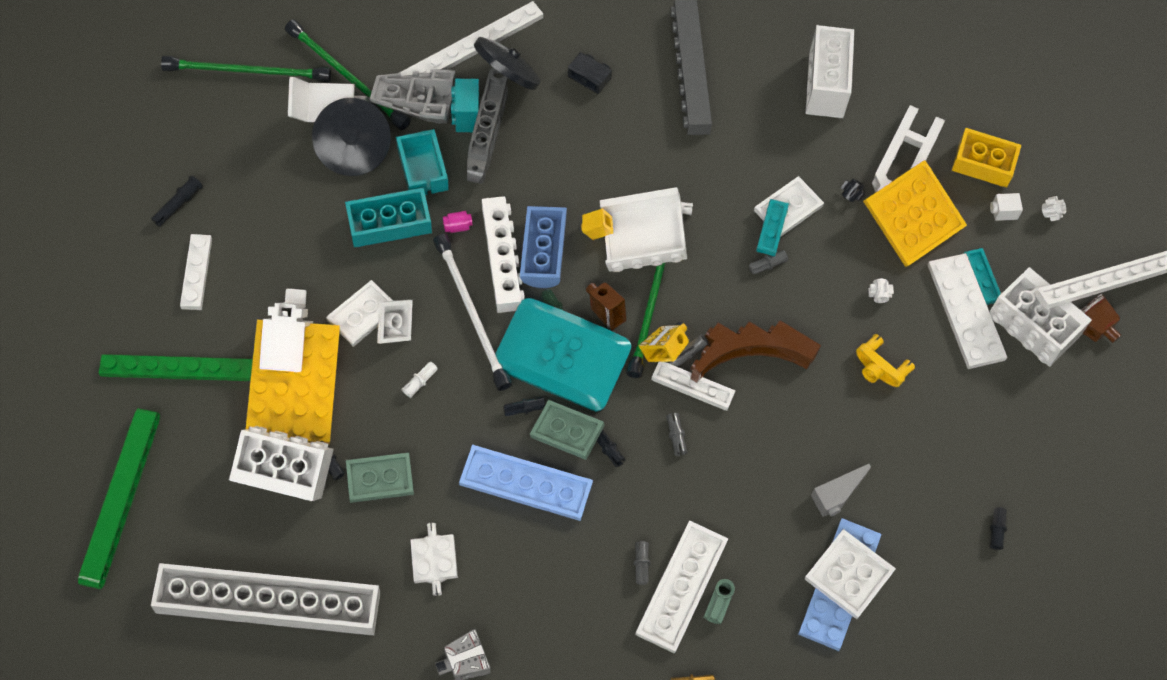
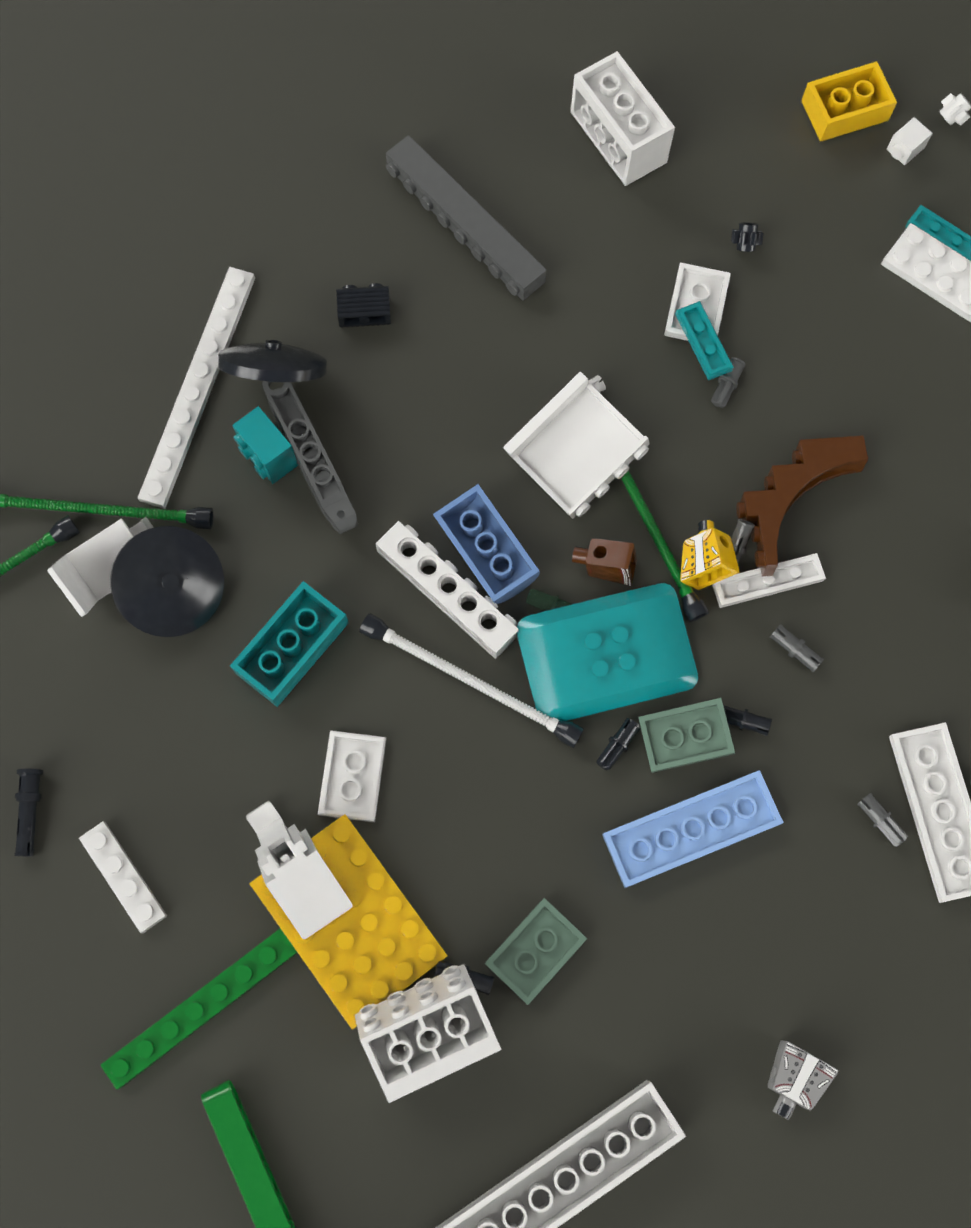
camera: 35 degrees left, 10 degrees up
light grey wedge [370,69,455,123] -> none
white slope [377,300,412,344] -> none
teal piece [396,129,449,195] -> none
white axle [402,362,438,398] -> none
white plate [411,523,458,596] -> none
dark pink brick [443,211,472,233] -> none
yellow brick [581,208,613,240] -> none
yellow connector [856,334,915,387] -> none
yellow plate [863,160,967,267] -> none
white gear [868,279,894,303] -> none
white piece [872,105,945,192] -> none

